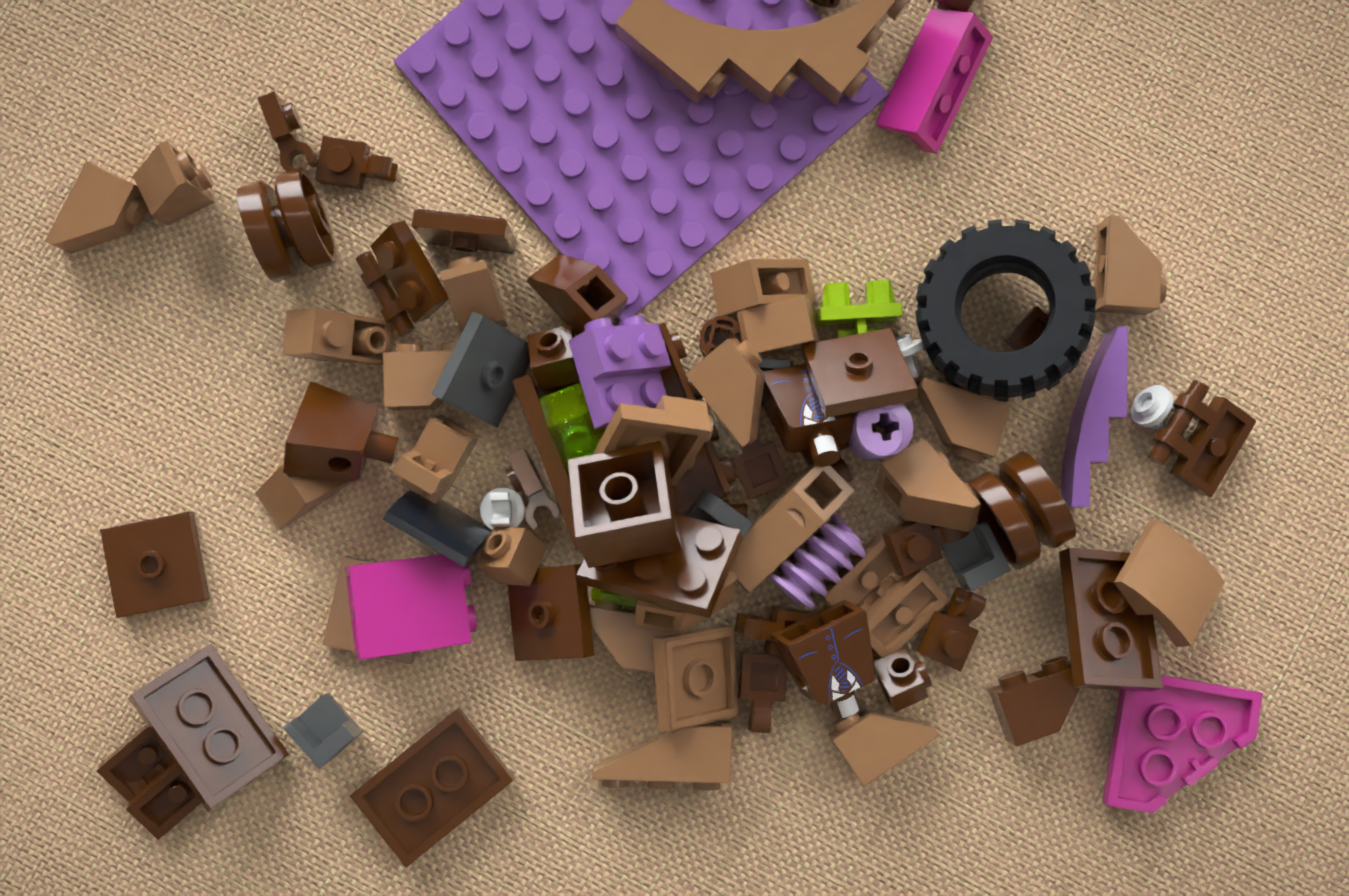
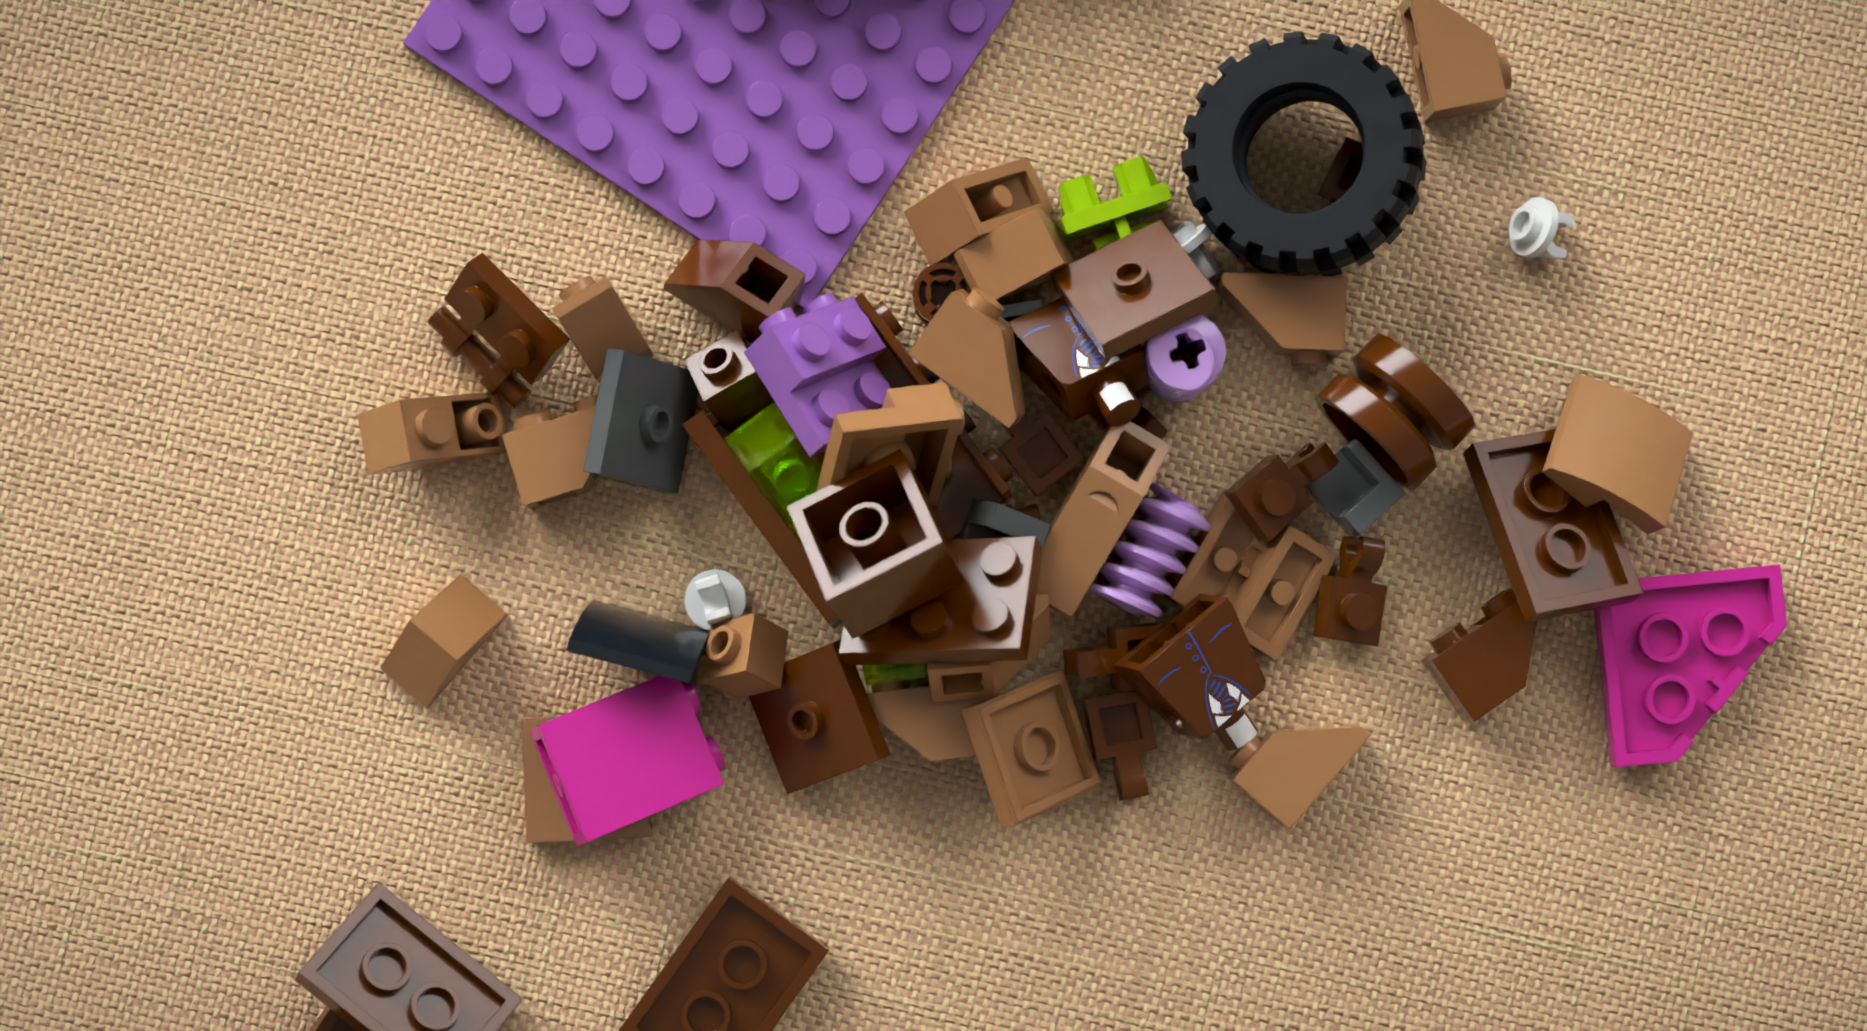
camera: 15 degrees left, 0 degrees up
medium nougat slope [45,161,148,254] -> none
reddish brown plate [100,512,210,618] -> none
medium nougat slope [133,141,215,225] -> none
reddish brown wheel [237,167,337,283] -> none
reddish brown plate [257,91,318,171] -> none
reddish brown torso [283,382,399,481] -> none
dark grey panel [284,693,363,769] -> none
reddish brown plate [315,136,398,190] -> none
medium nougat brick [392,414,480,504] -> none
reddish brown plate [412,209,516,254] -> none
reddish brown plate [505,448,561,530] -> none
medium nougat slope [592,721,732,791] -> none
reddish brown plate [874,648,932,713] -> none
medium nougat slope [877,438,981,532] -> none
medium lavender slope [1060,326,1128,508] -> none
reddish brown plate [1148,380,1256,497] -> none

